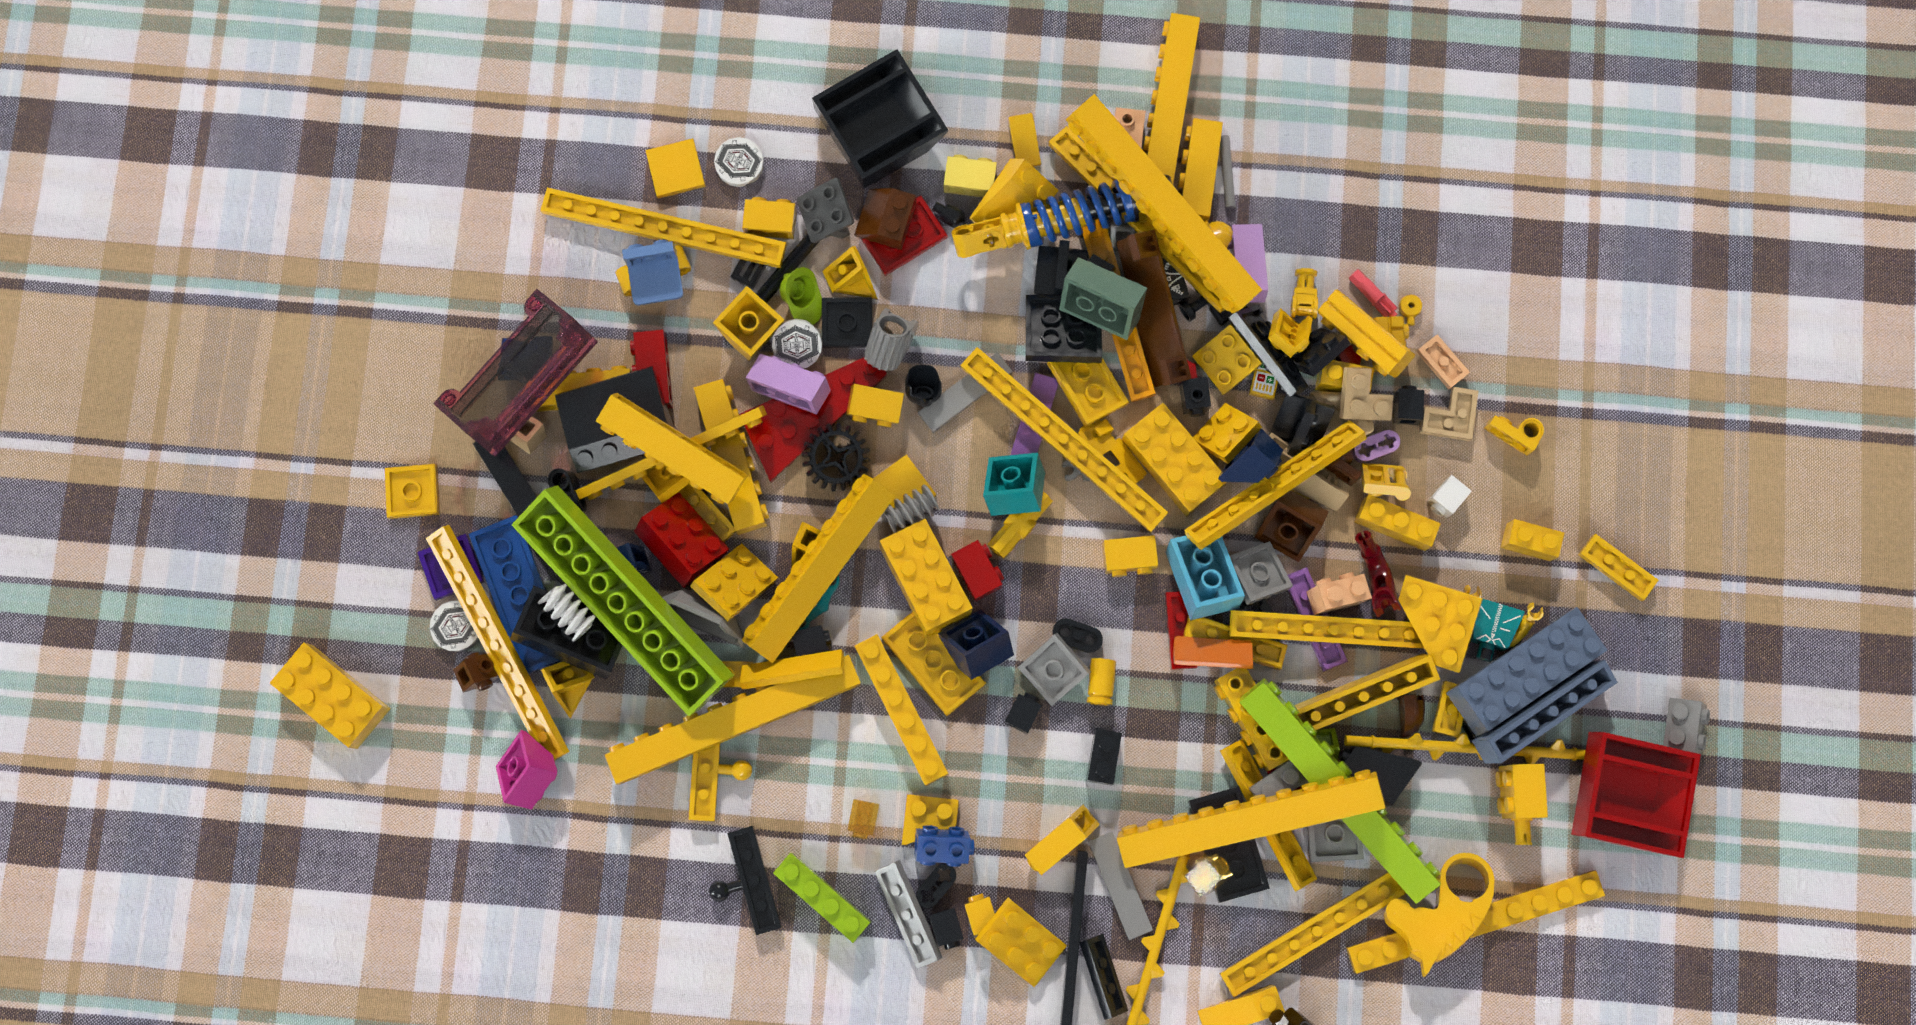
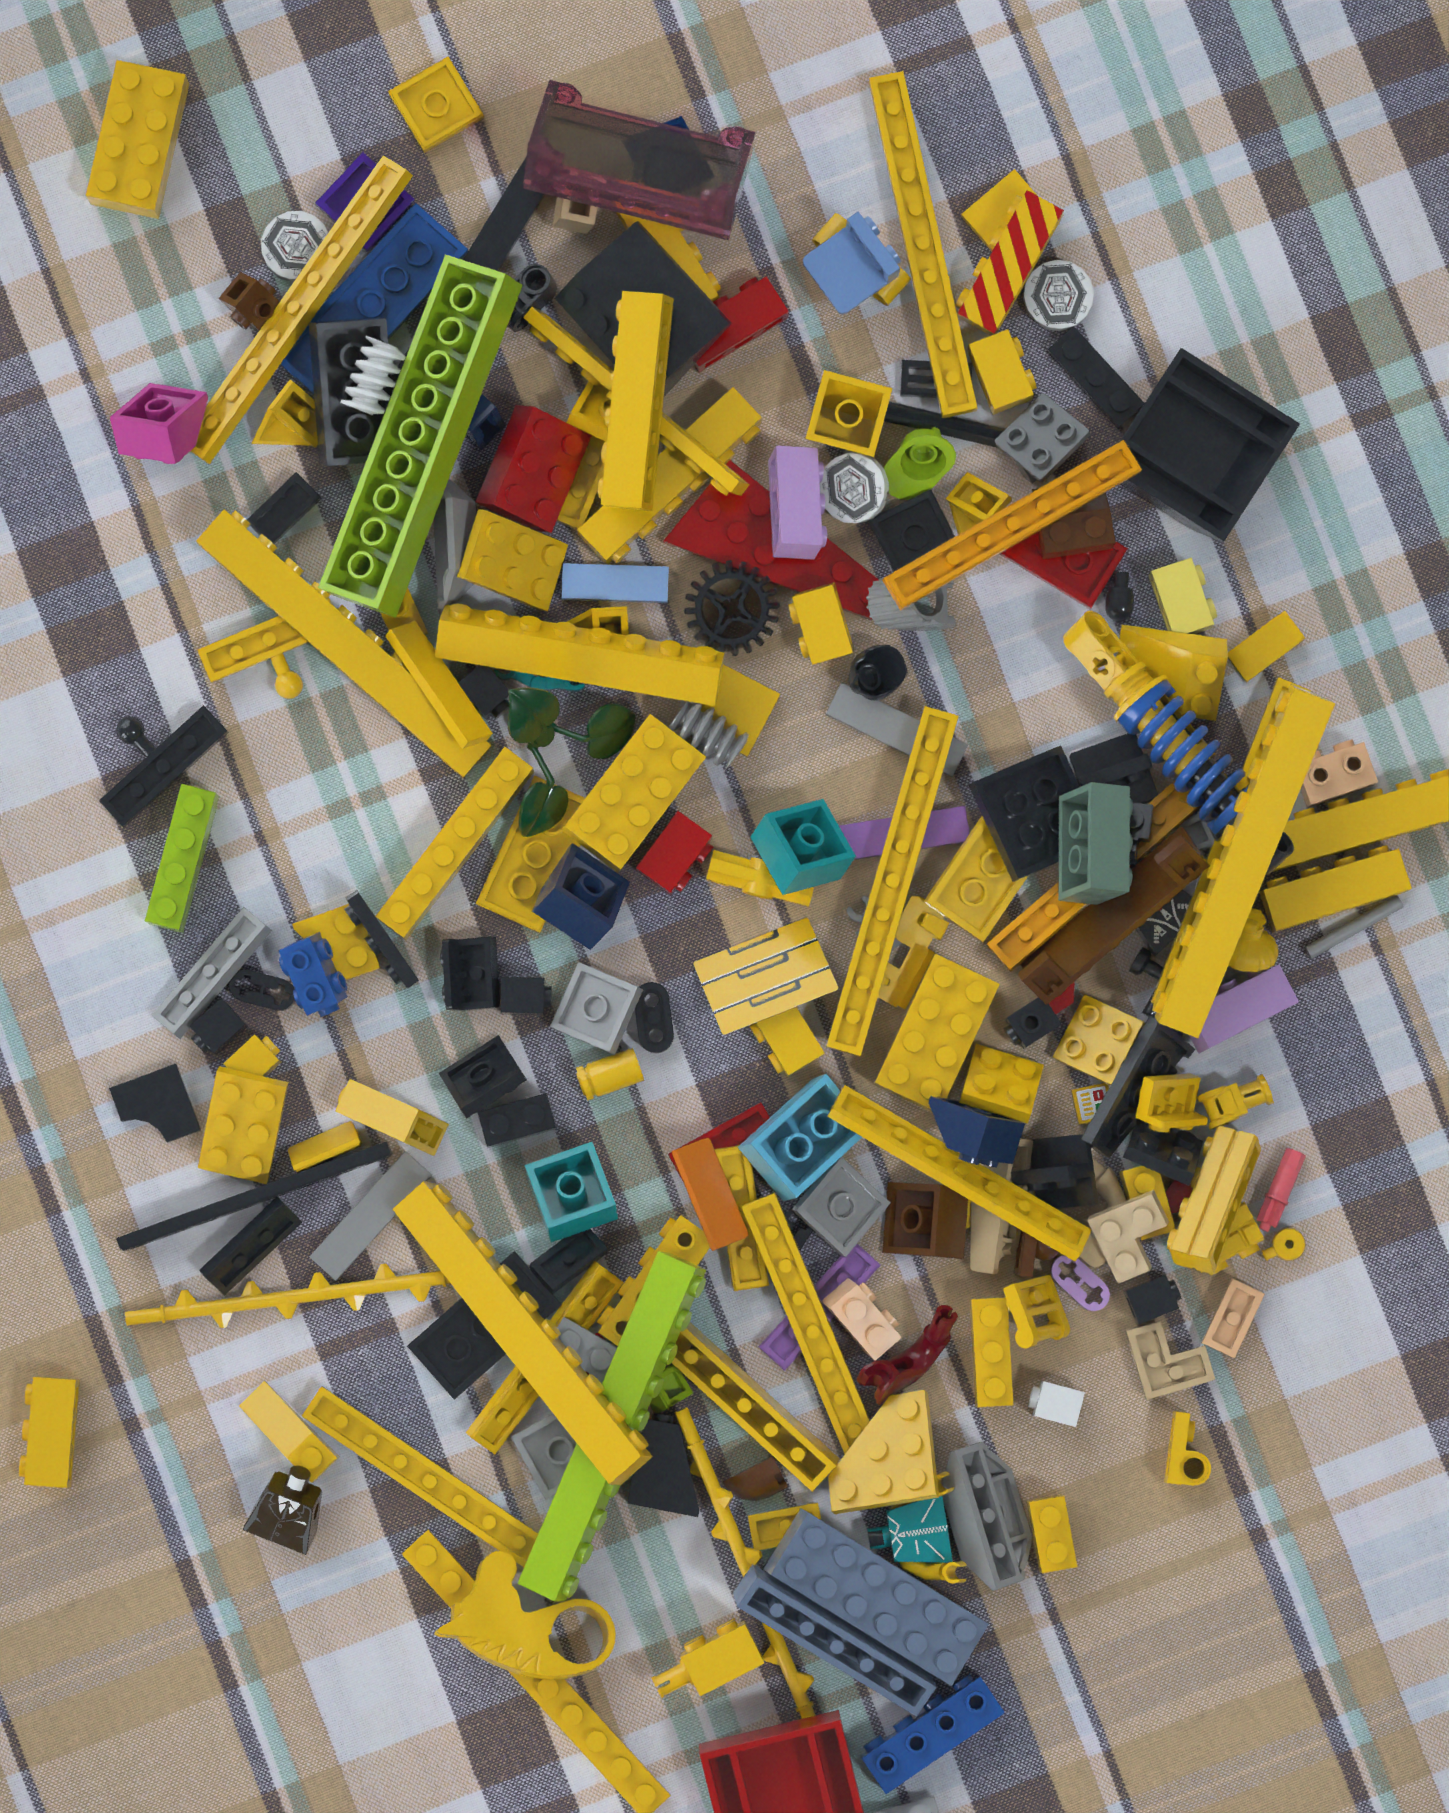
camera: 60 degrees right, 5 degrees up
clear yellow brick [847,799,880,840] -> none
clear yellow brick [1185,854,1233,897] -> none
yellow plate [1578,534,1659,601] -> none
none -> black tile [109,1063,201,1143]
none -> black plate [247,472,322,544]
none -> yellow slope [288,1121,362,1173]
none -> black plate [344,890,419,989]
none -> black plate [439,1035,527,1119]
none -> black bracket [440,936,500,1011]
none -> dark green plant [508,688,635,837]
none -> teal brick [525,1142,618,1243]
none -> black plate [529,1229,608,1295]
none -> light blue tile [562,563,669,603]
none -> yellow sticker [693,918,838,1035]
none -> blue brick [860,1673,1005,1794]
none -> light orange tile [882,440,1142,611]
none -> light grey wedge [942,1442,1032,1591]
none -> brick [955,190,1064,336]
none -> black plate [1047,326,1144,429]

